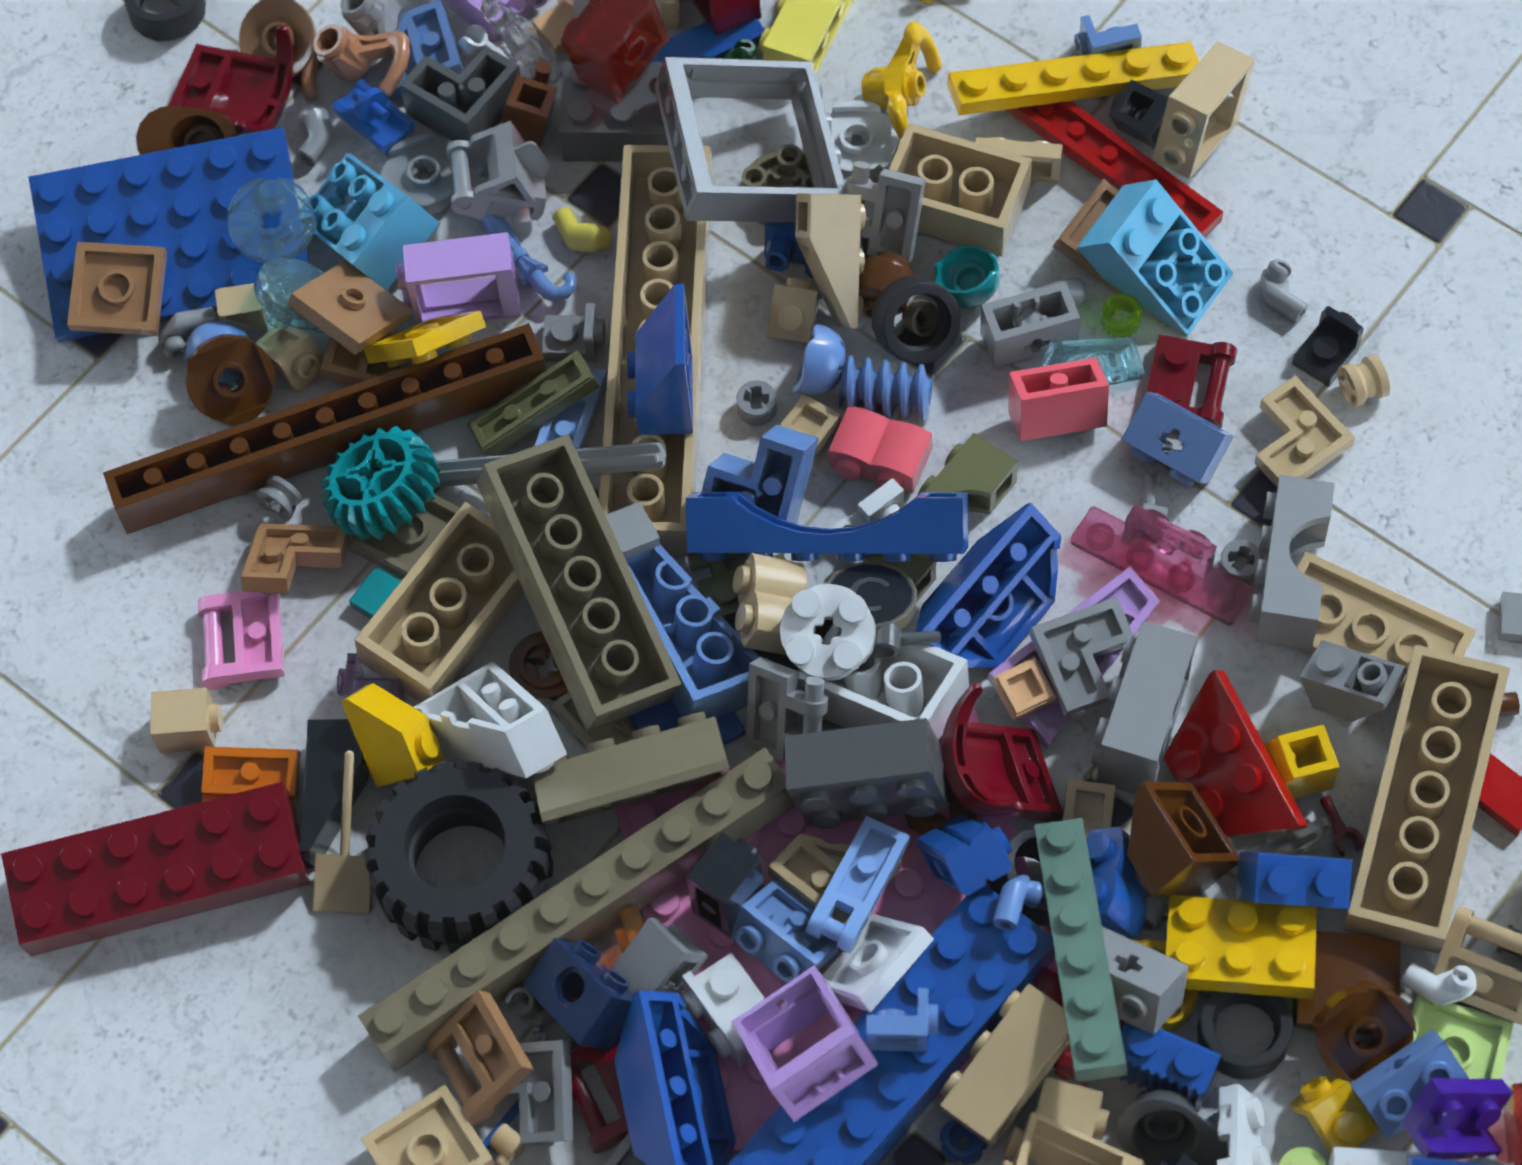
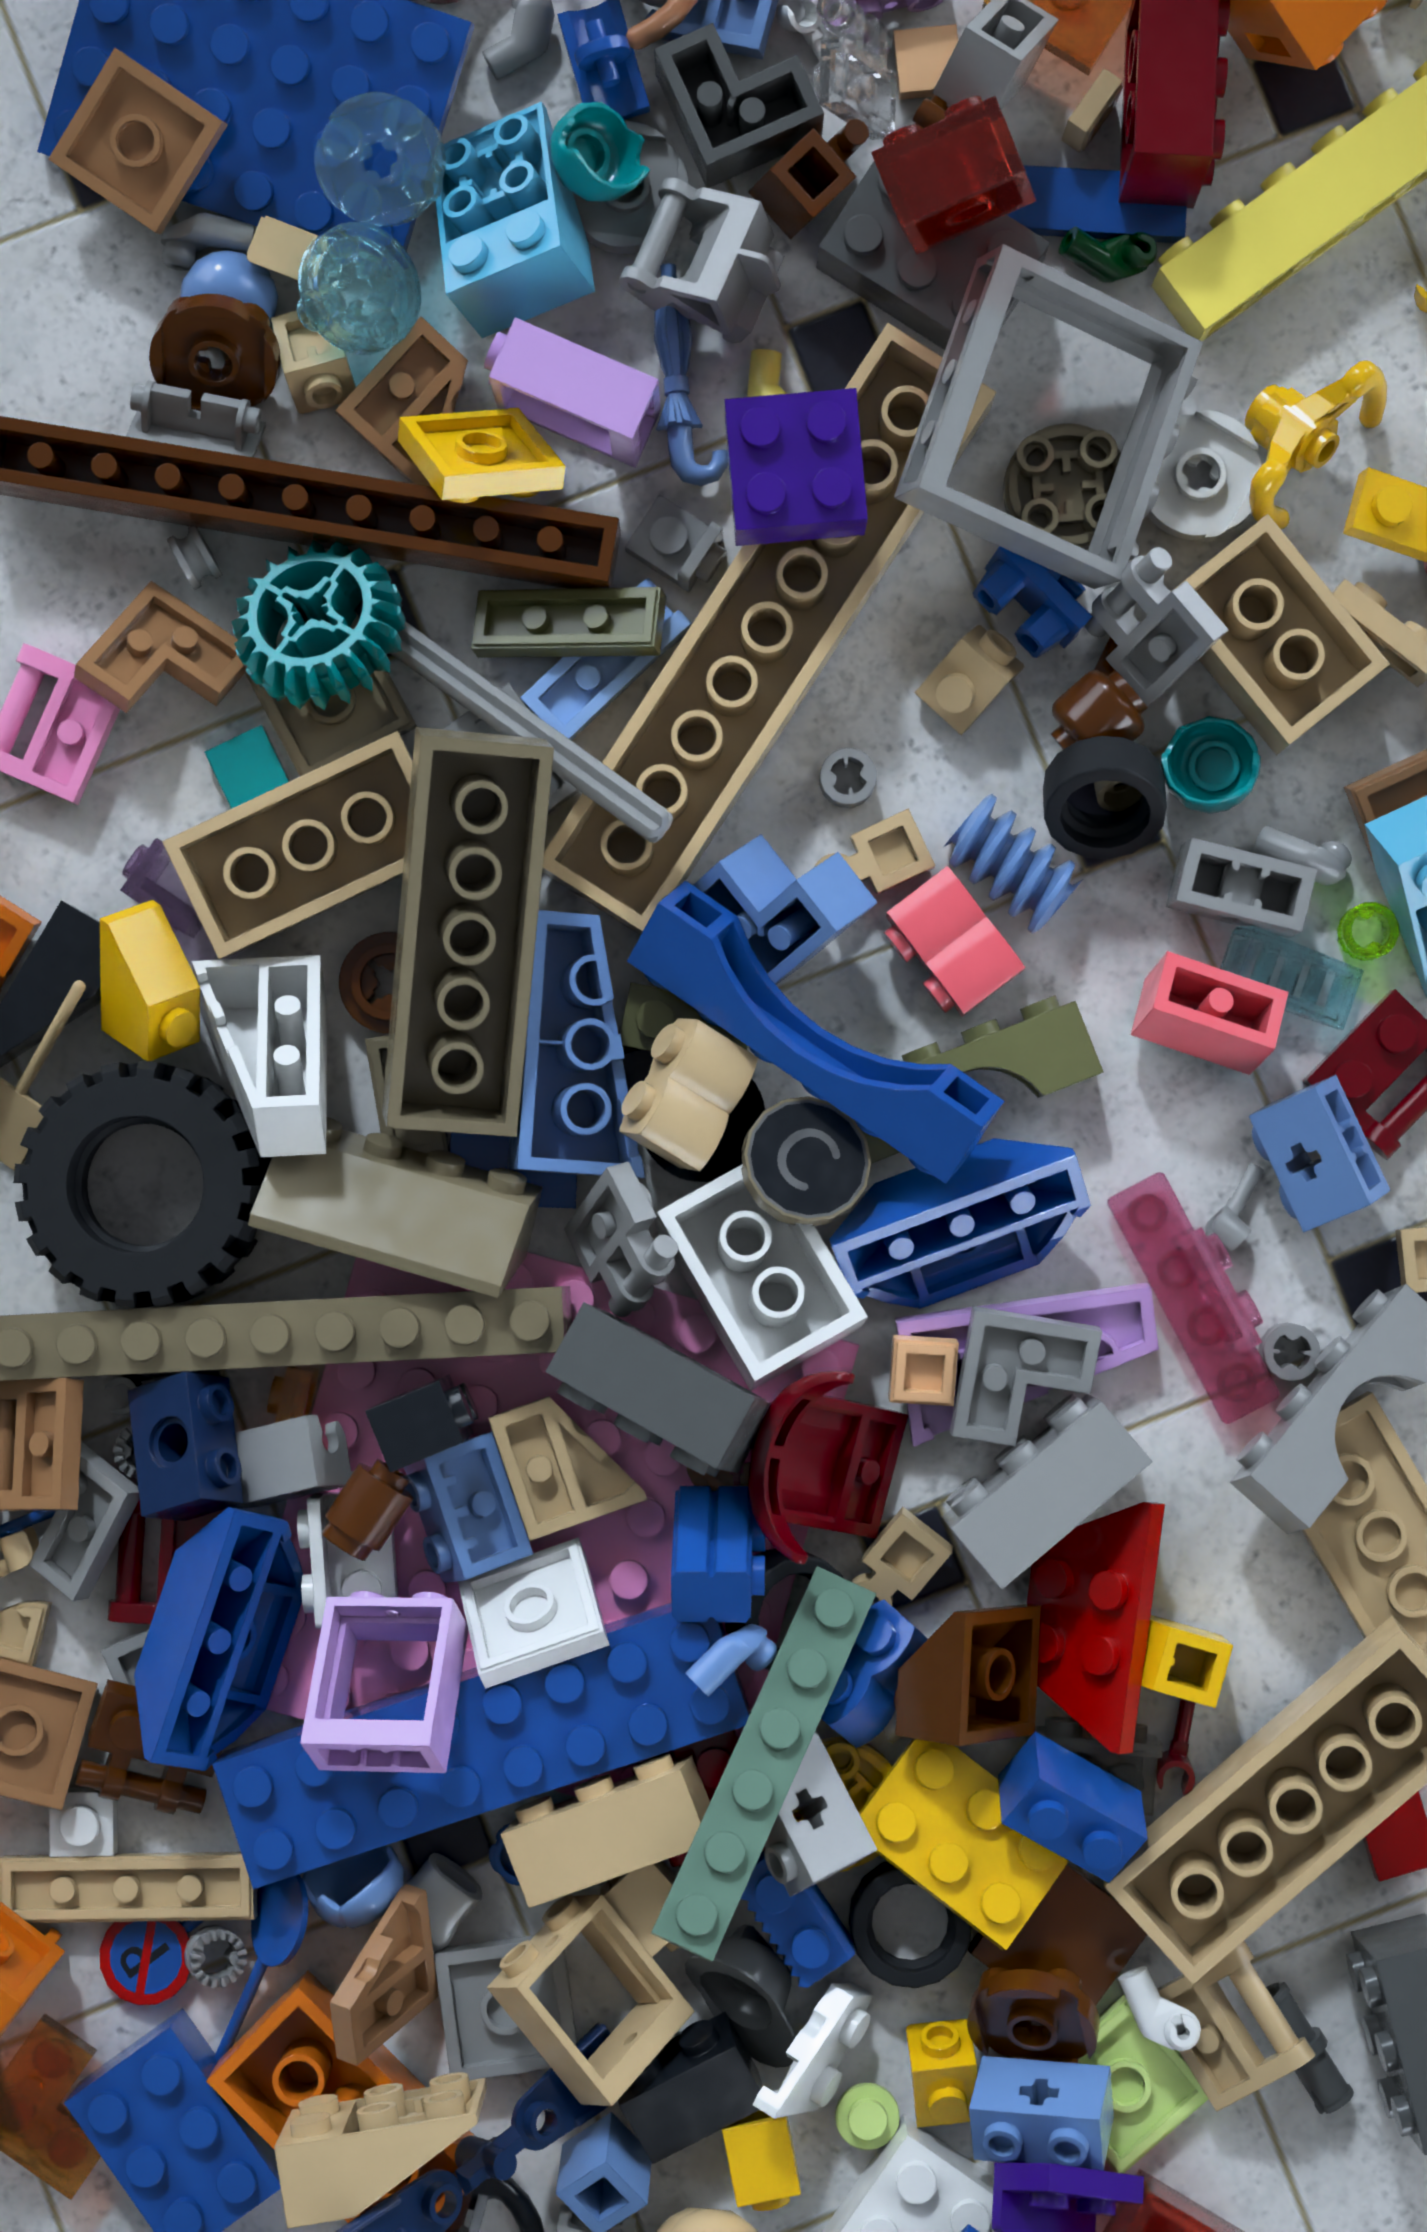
camera: 30 degrees right, 25 degrees up
medium nougat plate [287,260,412,355] -> none
light grey tile [606,501,660,559] -> none
blue slope [627,284,693,435] -> none
white plate [780,584,876,681] -> none
medium blue helmet [792,324,846,396] -> none
tan slope [795,193,866,329] -> none
light blue plate [806,816,910,954] -> none
white plate [833,478,904,528] -> none
medium blue bracket [866,988,938,1051] -> none
dark grey hand [874,623,941,660] -> none
light grey slope [1300,640,1407,721] -> none
none -> light grey hinge [126,380,266,458]
none -> reddish brown brick [322,1459,414,1561]
none -> teal hair [550,102,650,202]
none -> dark purple brick [724,388,868,546]

